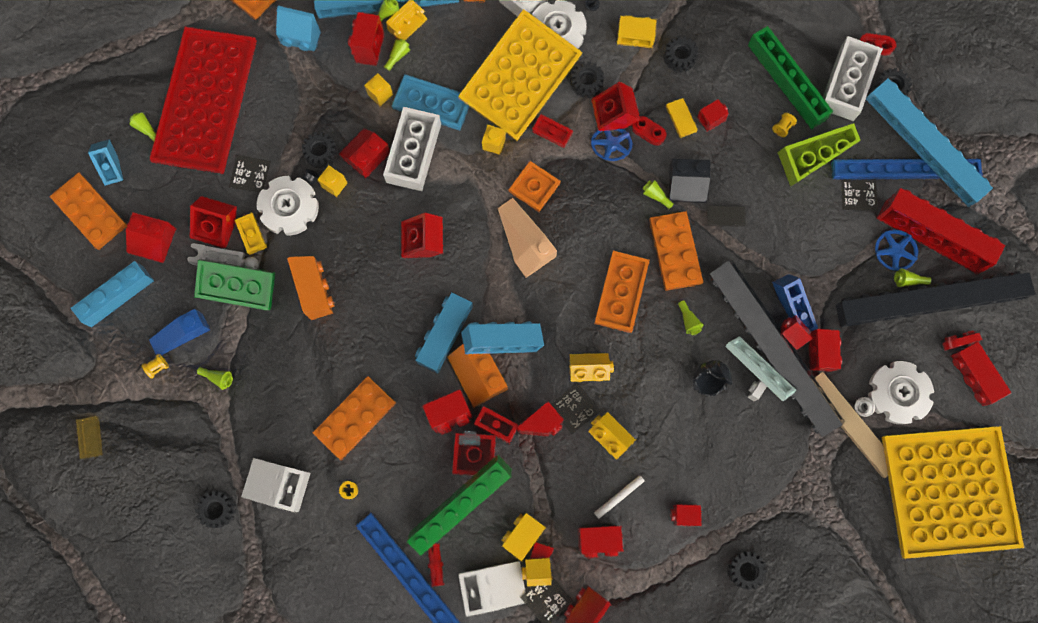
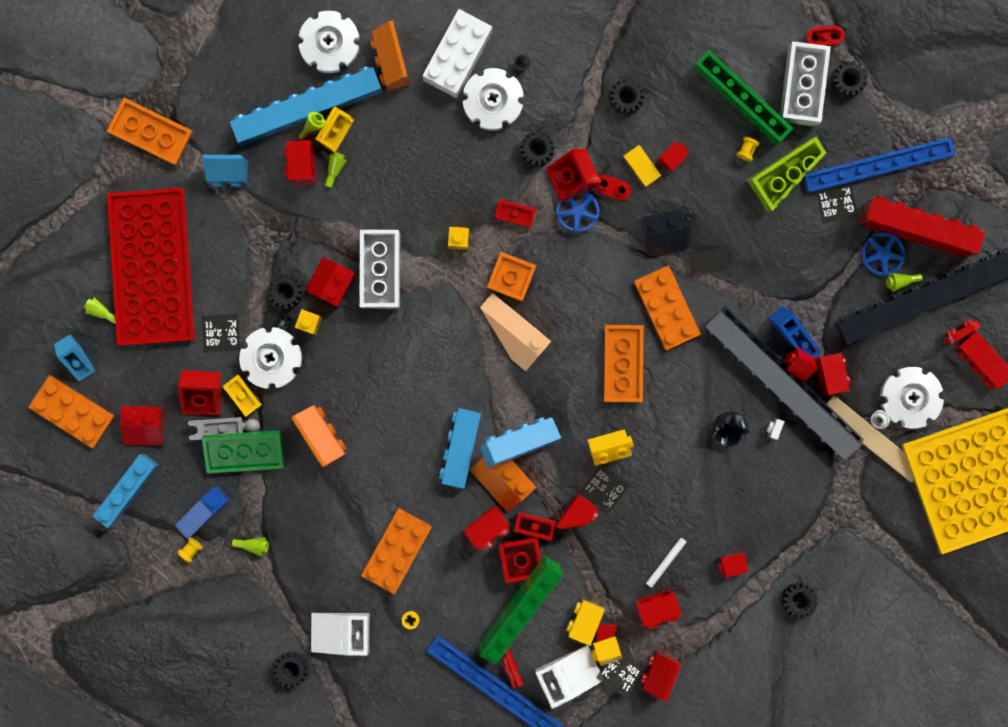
camera: 15 degrees left, 10 degrees up
clear yellow tile [76,416,103,459] -> none
yellow brick [364,73,393,106] -> none
dark azure tile [392,74,470,131] -> none
red slope [401,213,443,258] -> none
yellow plate [458,9,582,141] -> none
clear light blue plate [459,432,481,445] -> none
yellow brick [588,412,636,460] -> none
yellow brick [617,15,657,48] -> none
lime cone [642,180,674,209] -> none
lime cone [678,301,704,335] -> none
light aqua tile [725,336,796,401] -> none
dark azure brick [866,78,993,207] -> none

